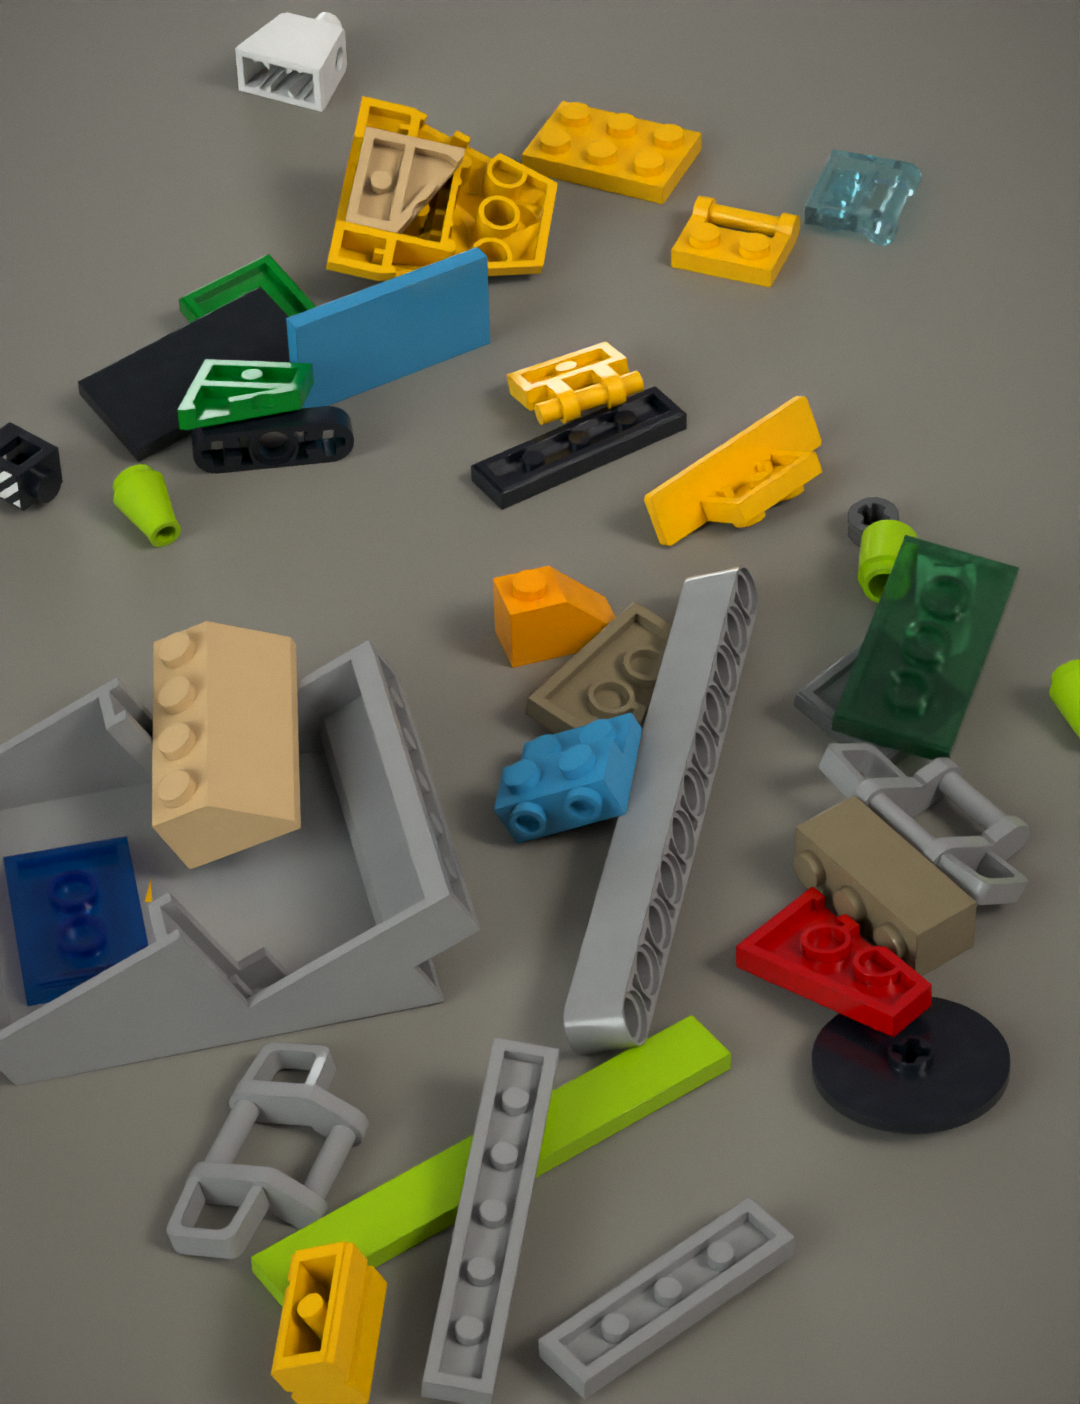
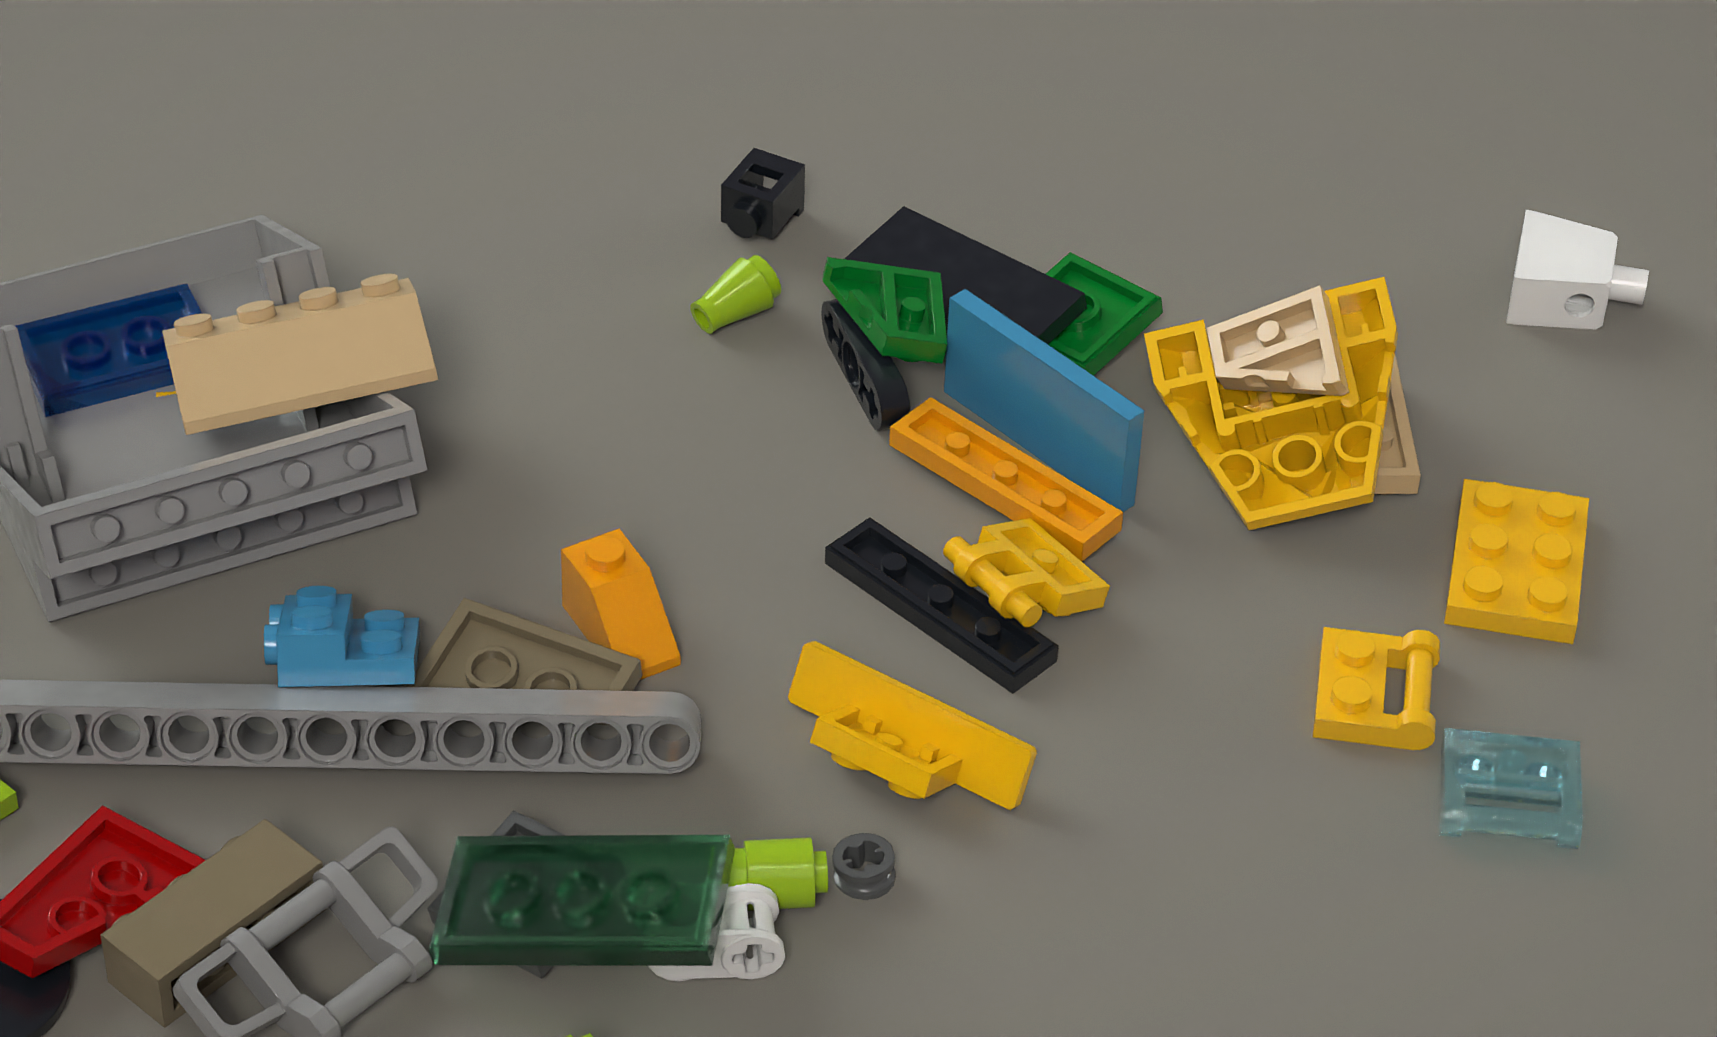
camera: 75 degrees right, 0 degrees up
none -> light orange plate [889,397,1123,561]

